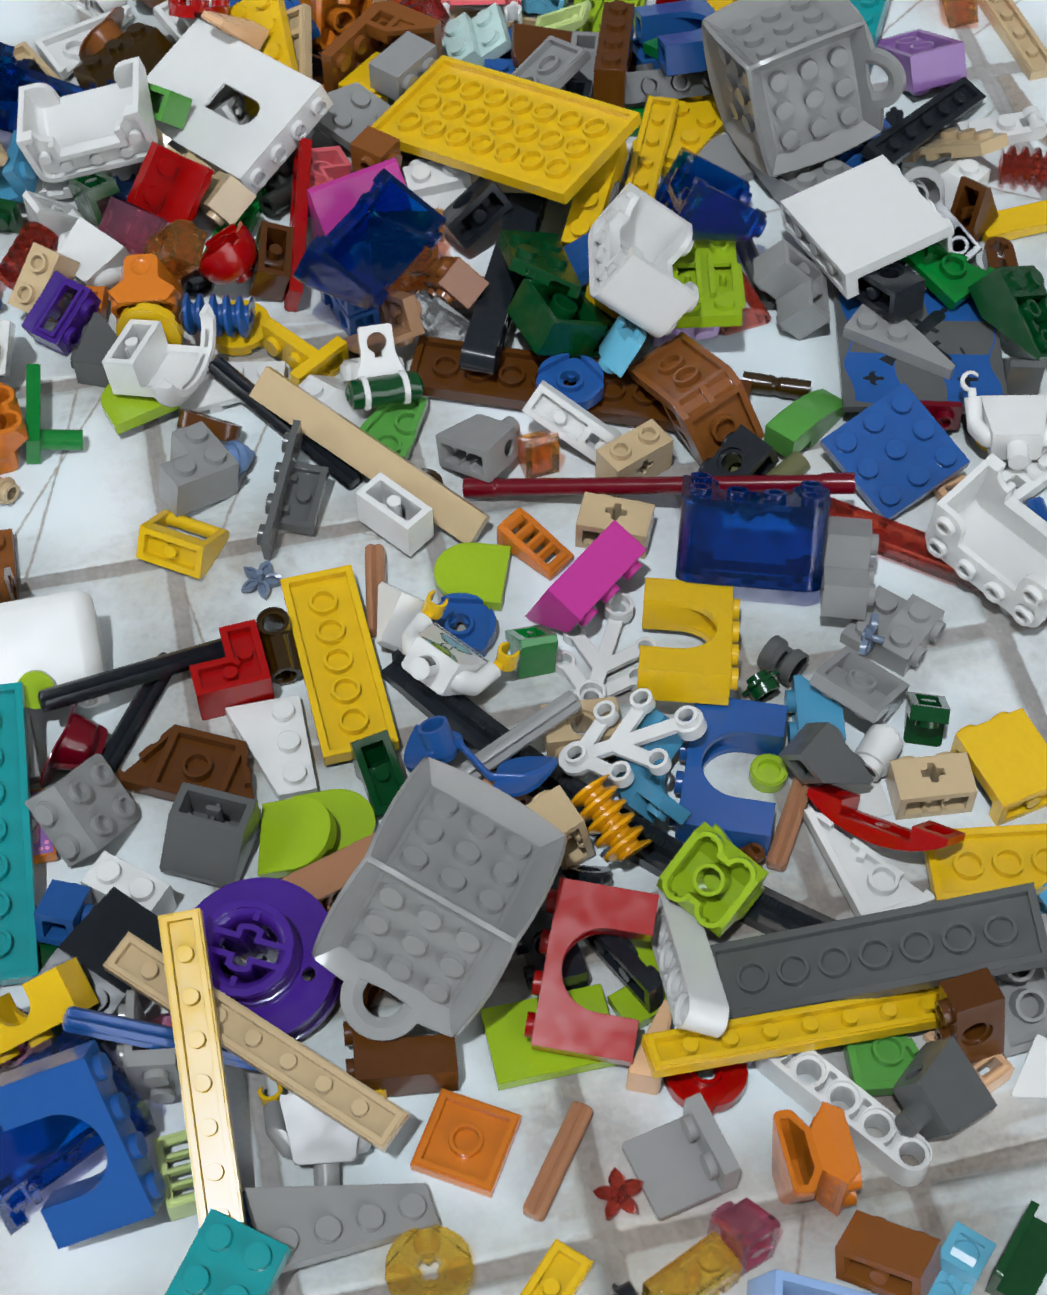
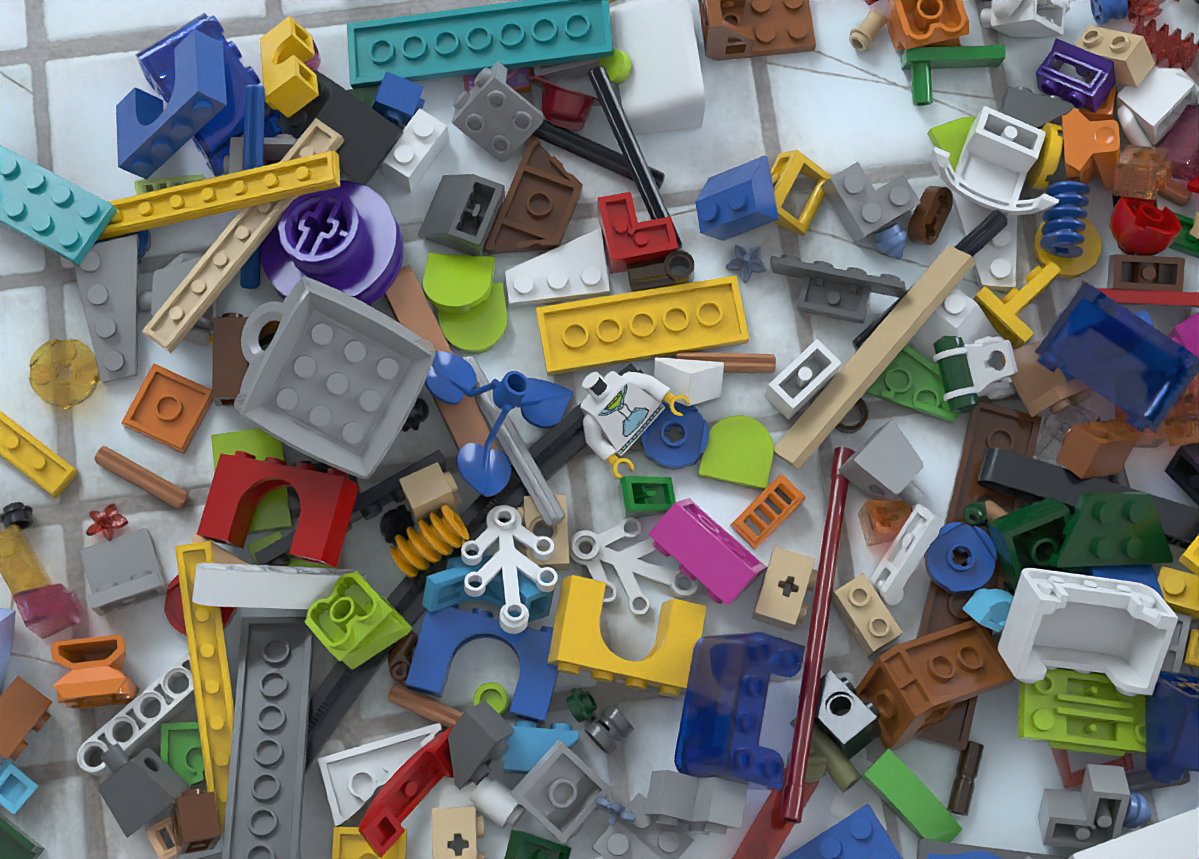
camera: 90 degrees right, 20 degrees up
dark green slope [350,730,405,816] -> none
none -> blue slope [695,156,779,241]
none -> dark green arm [963,500,1009,526]

